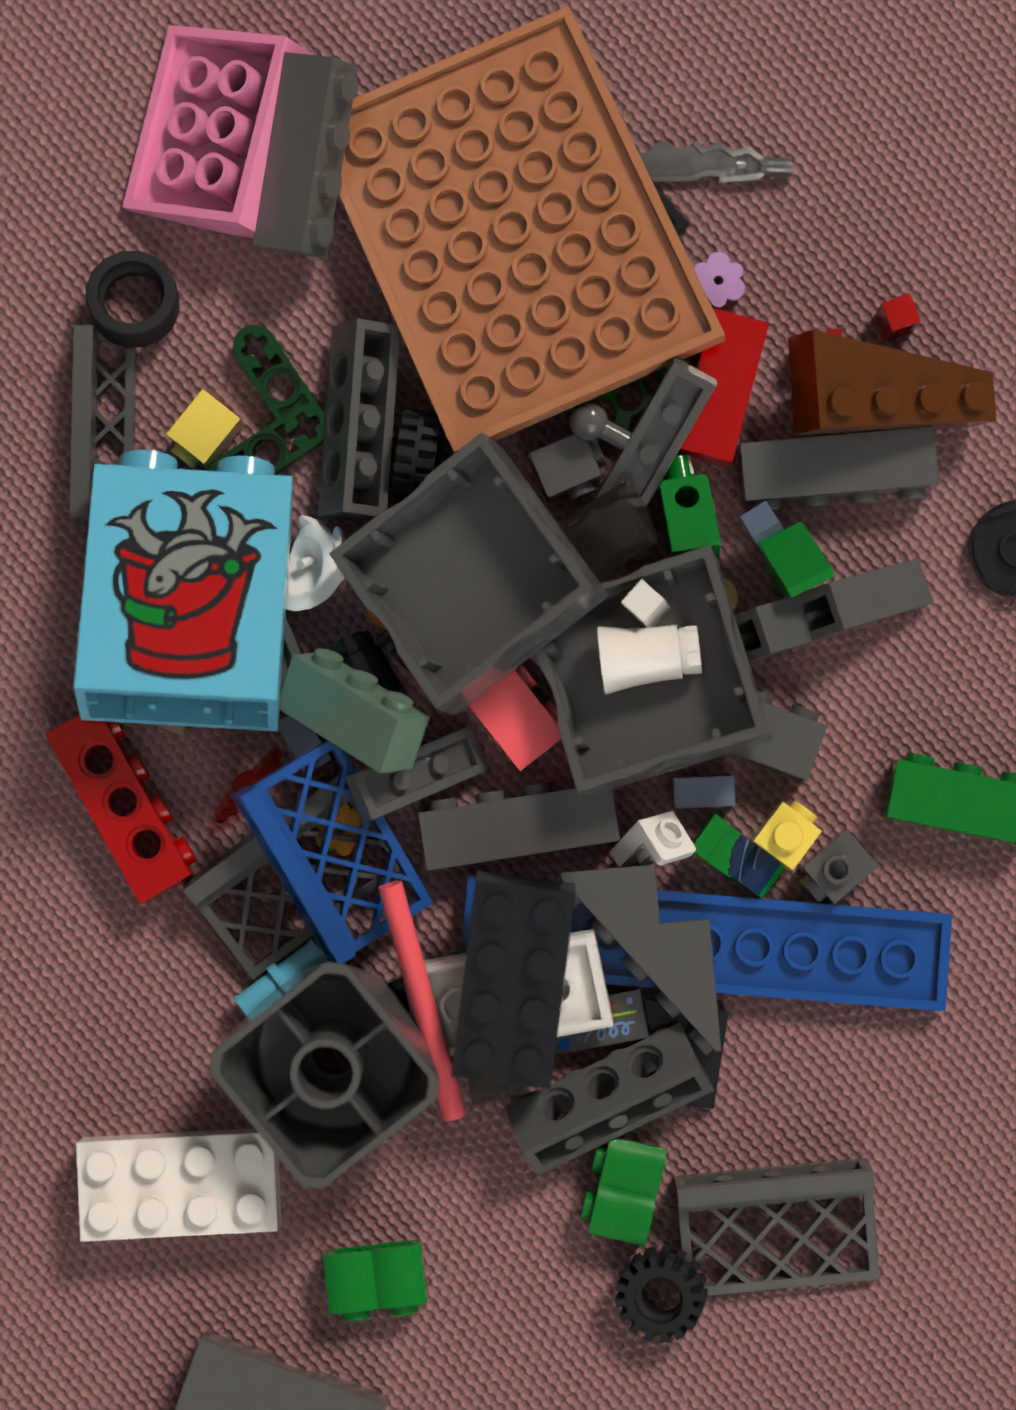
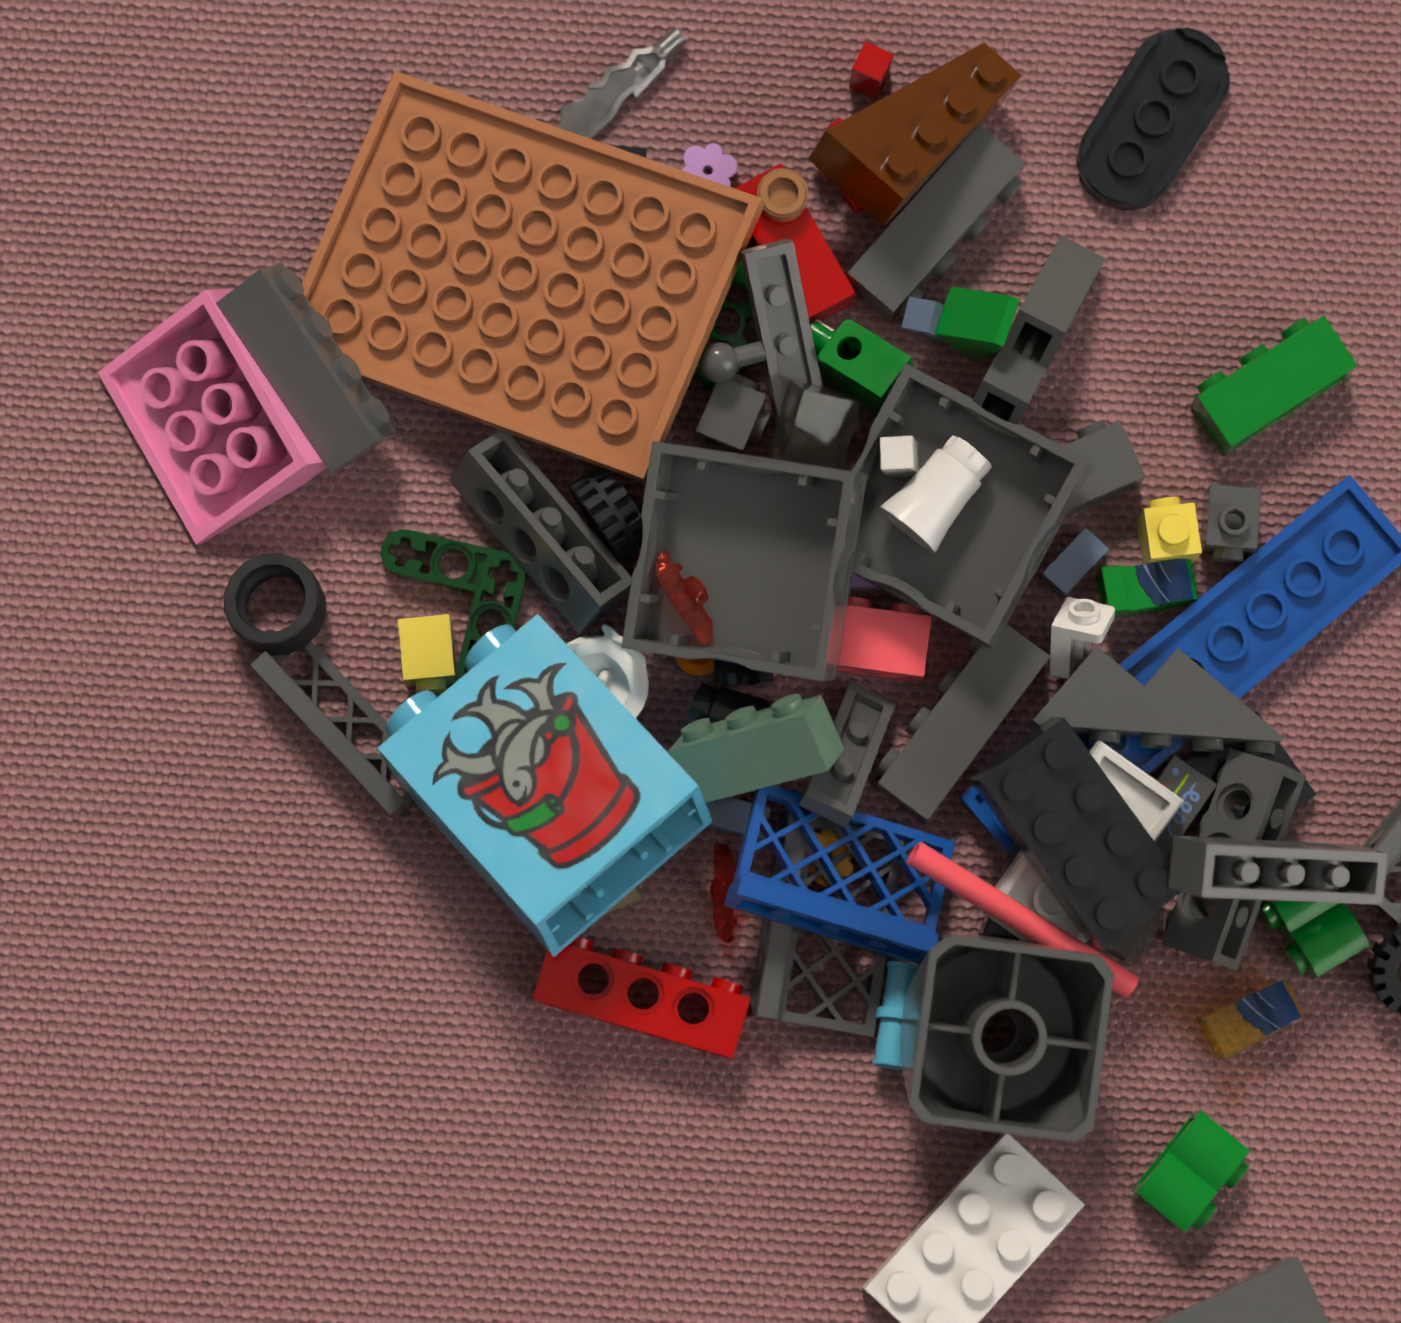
camera: 50 degrees left, 5 degrees down
none -> clear red piece [656,551,714,646]
none -> medium nougat tile [757,168,808,222]
none -> dark grey brick [1169,836,1388,905]
none -> leg [1197,978,1305,1061]

